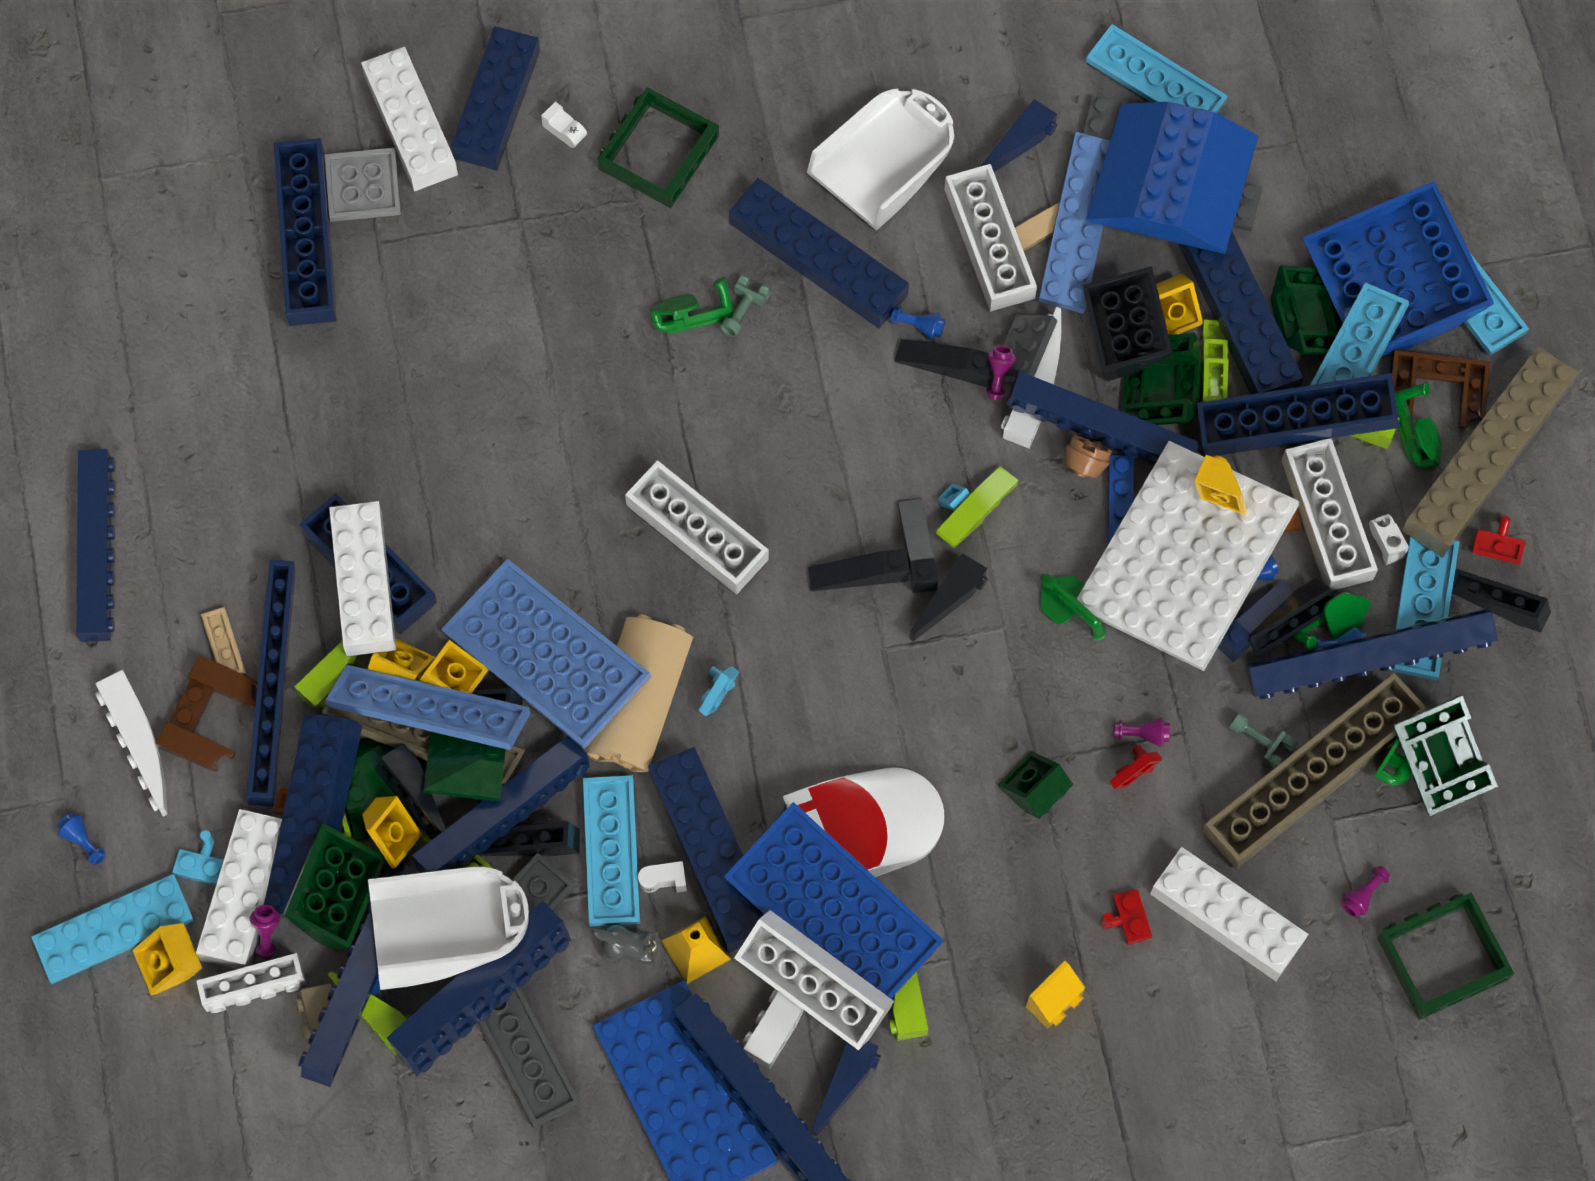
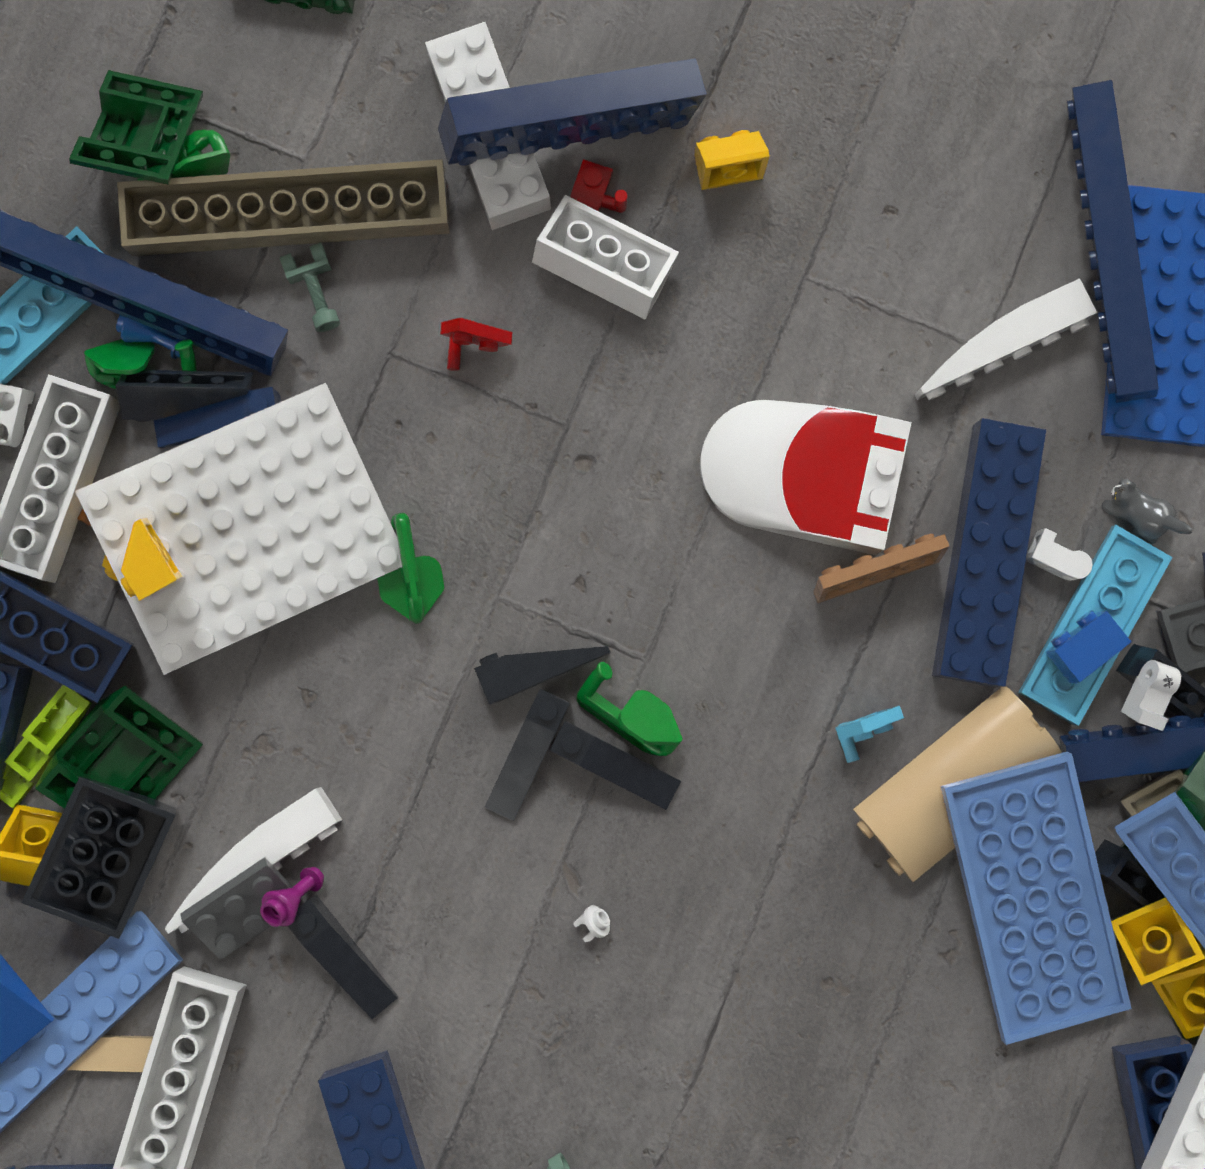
camera: 145 degrees left, 15 degrees up
white brick [625,460,769,595] -> none
yellow slope [661,916,731,984] -> none
blue plate [724,802,944,999] -> none
white brick [734,910,894,1050] -> none
dark blue slope [812,1042,881,1137] -> none
lime slope [889,972,928,1041] -> none
blue piece [891,306,946,340] -> none
lime slope [936,466,1019,548] -> none
medium azure plate [937,483,970,511] -> none
dark green slope [997,751,1073,819] -> none
dark blue brick [1006,371,1200,466] -> none
medium nougat cone [1065,435,1112,478] -> none
blue plate [1107,455,1134,546] -> none
magenta piece [1114,717,1170,747] -> none
magenta piece [1341,866,1390,918] -> none
none -> dark blue brick [438,58,707,166]
none -> white slope [532,195,679,319]
none -> white plate [574,905,610,942]
none -> green piece [576,662,683,756]
none -> medium nougat plate [813,534,950,603]
none -> blue brick [1046,610,1131,683]
none -> white leg [1121,660,1181,731]

